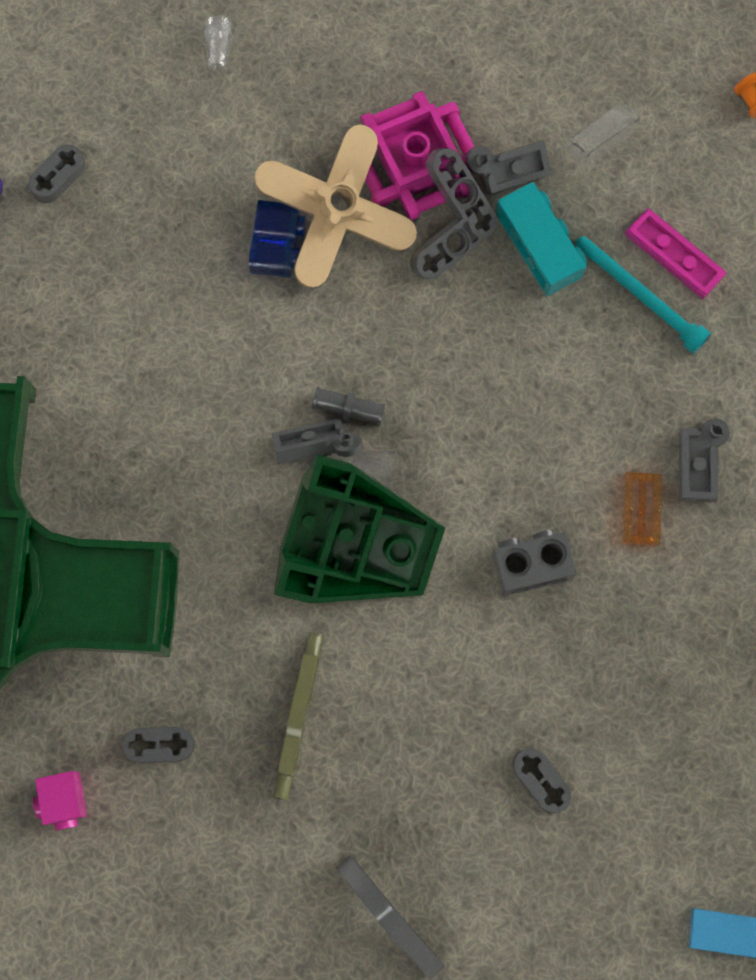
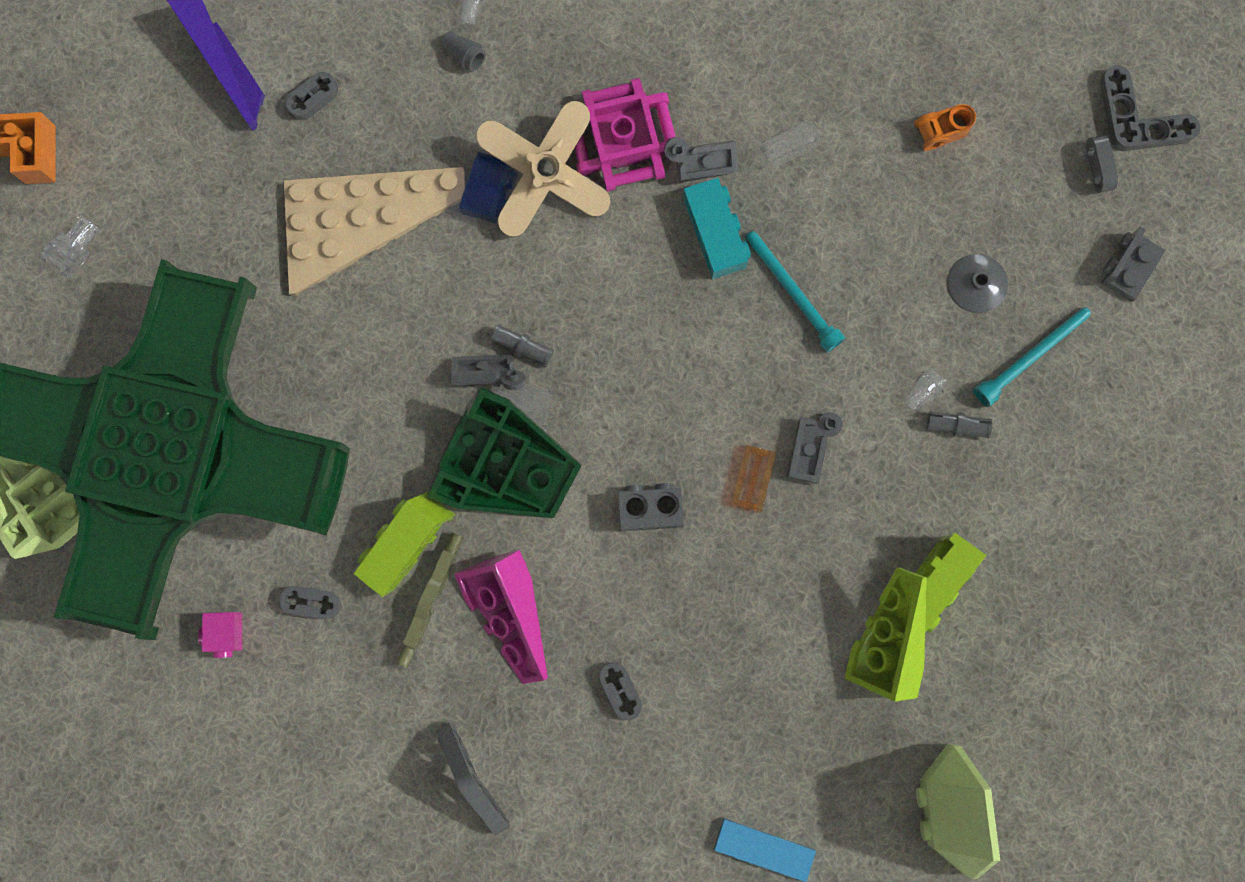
camera: 10 degrees right, 5 degrees up
dark grey beam [410,148,497,279] -> none
dark pink tile [625,208,727,300] -> none
none -> tan wing [284,167,466,296]
none -> lime wedge [354,492,455,598]
none -> dark grey cone [441,31,486,71]
none -> dark pink wedge [454,550,548,684]

